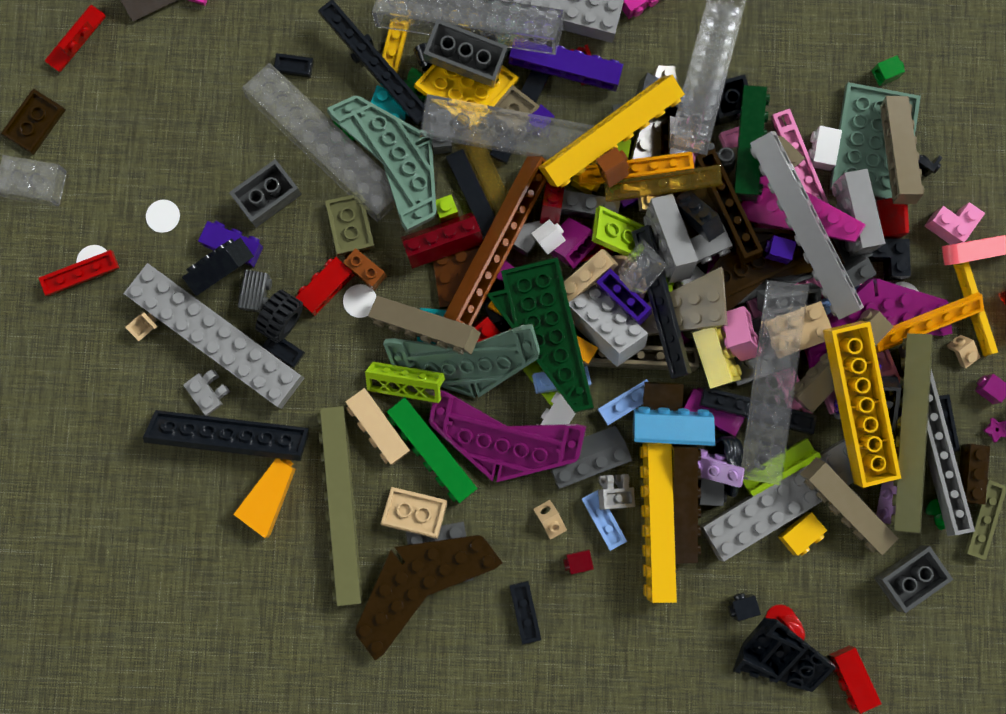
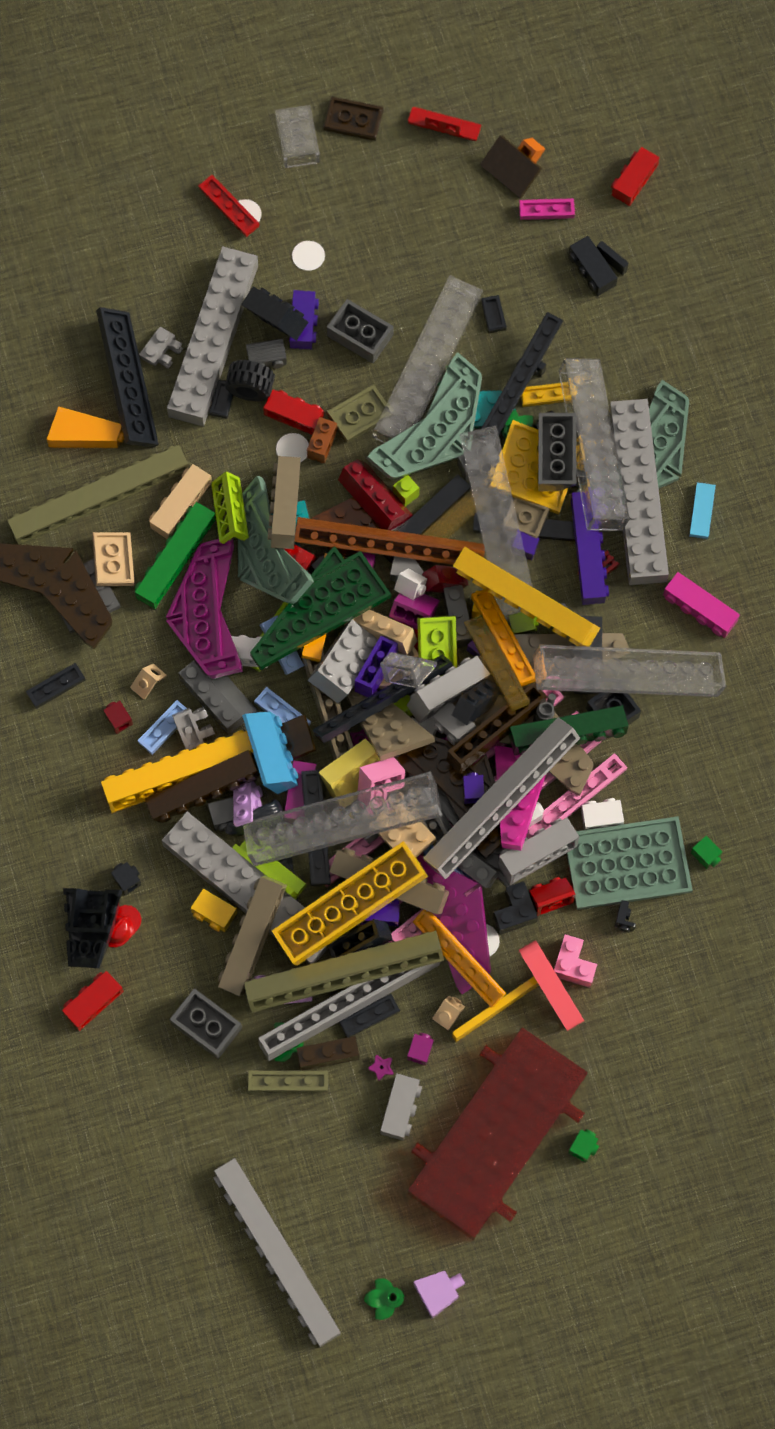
camera: 75 degrees right, 10 degrees down
tan bracket [125,312,158,341] -> none
dark orange brick [596,147,630,188] -> none
dark tan brick [880,96,924,204] -> none

